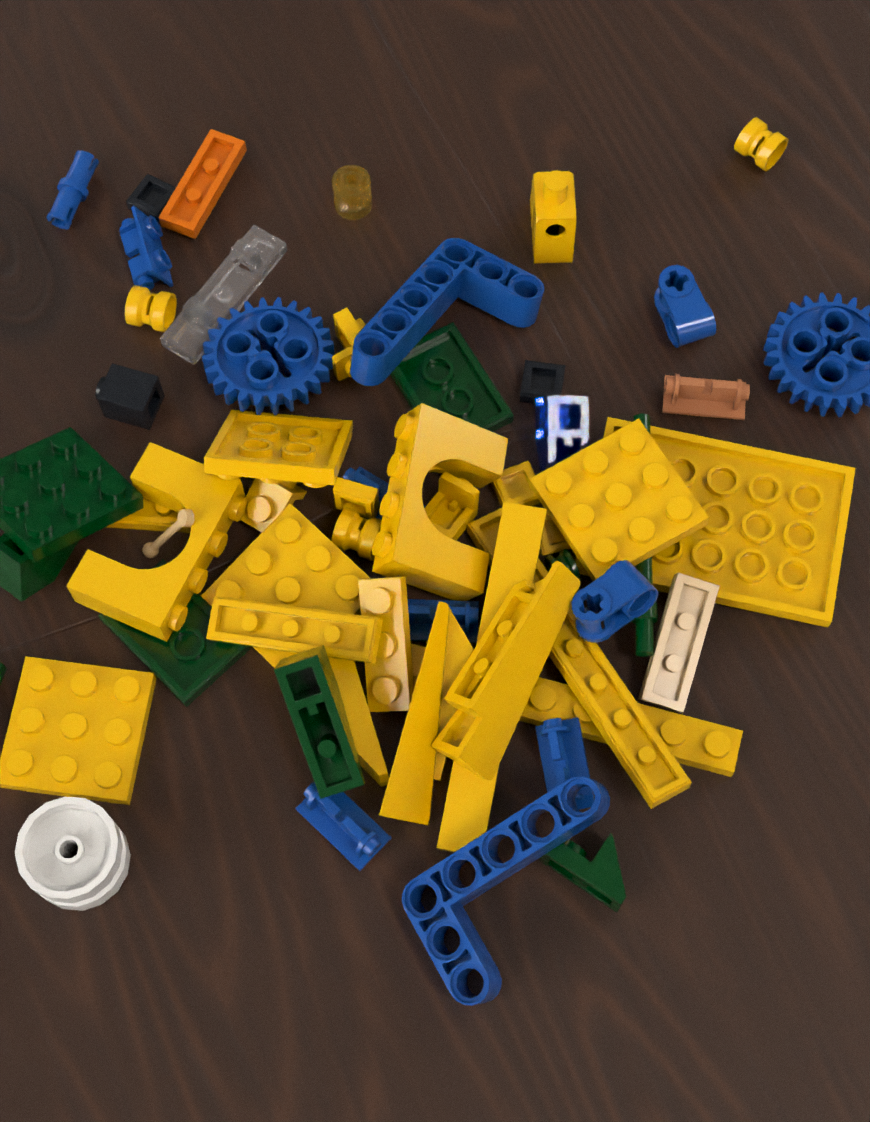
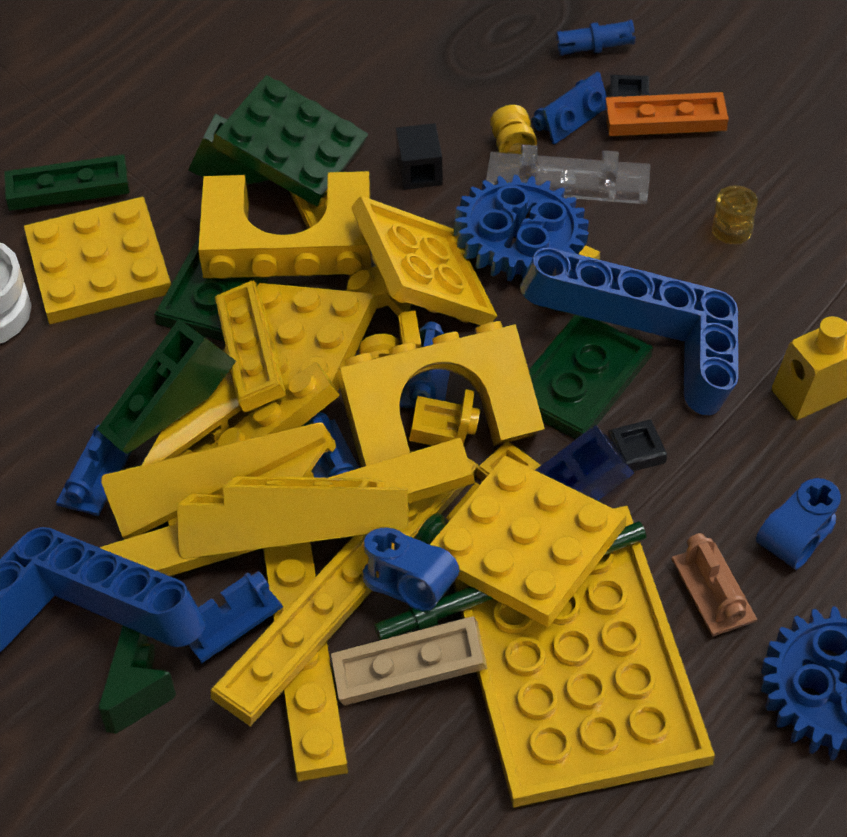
camera: 65 degrees right, 15 degrees down
tan hinge [142,509,194,558] -> none

